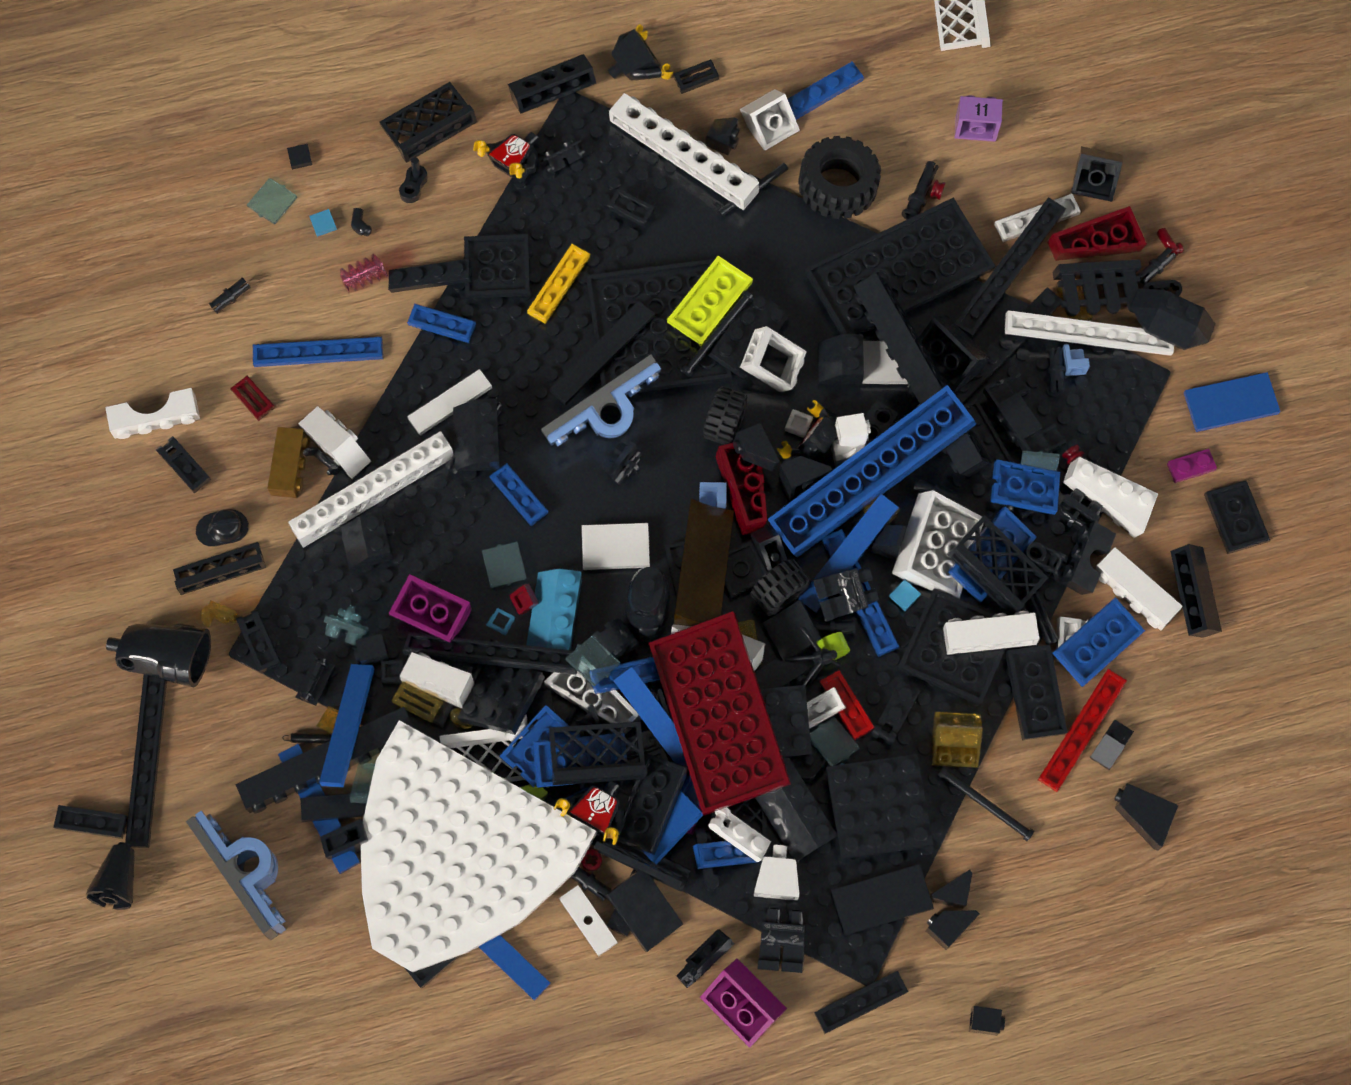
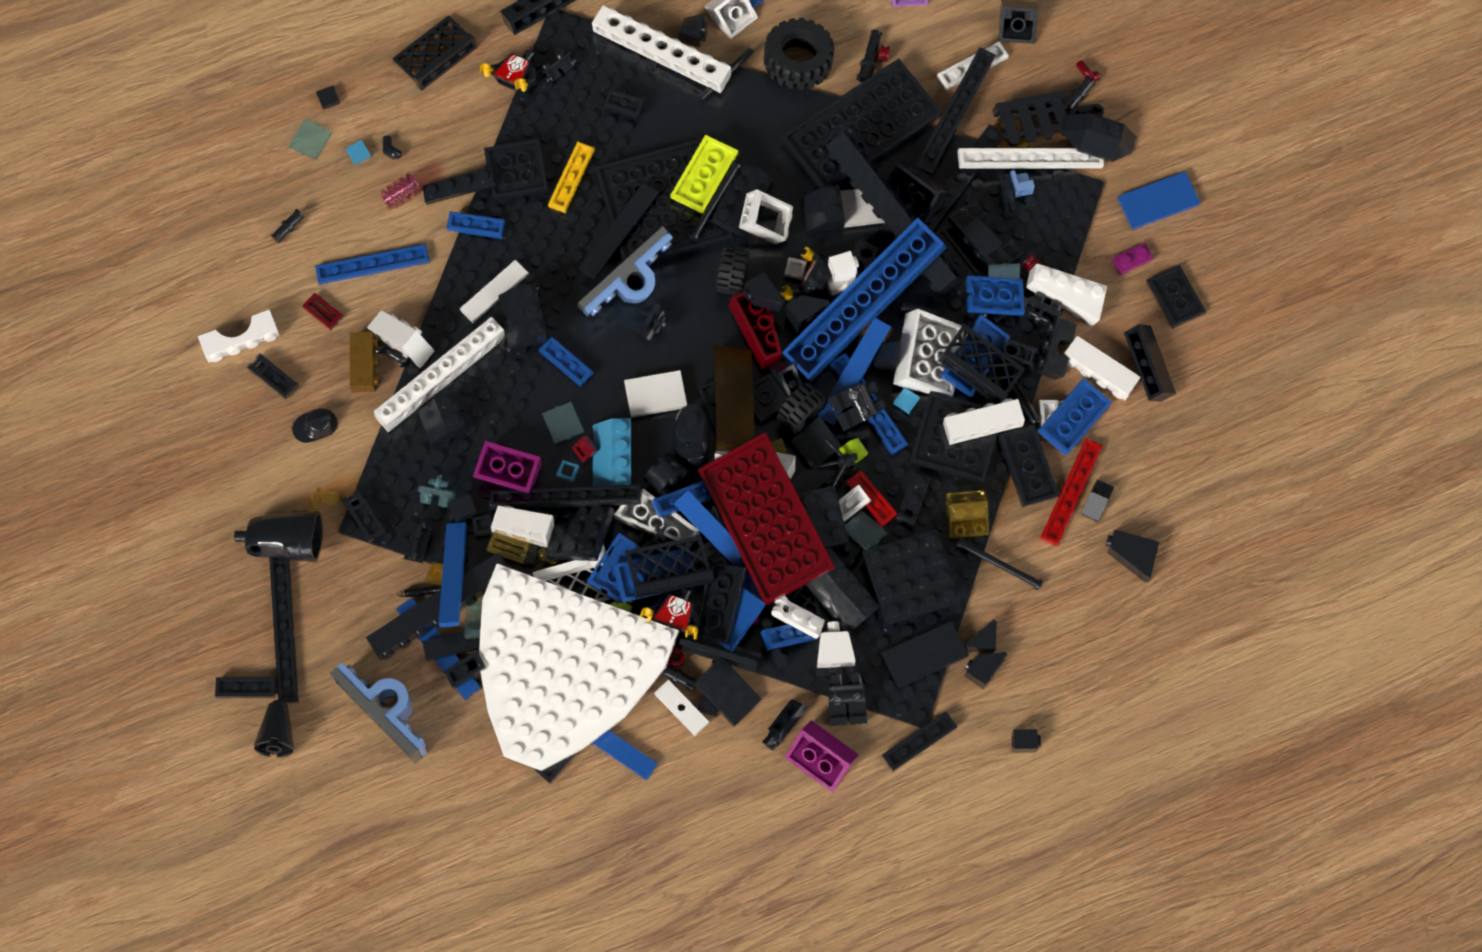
camera: 10 degrees left, 0 degrees up
black fence [173,542,266,595] -> none
black piece [399,157,428,203] -> none
clear light blue piece [566,636,620,686] -> none
medium blue panel [699,482,726,509] -> none
dark red wedge [1047,206,1147,261] -> none

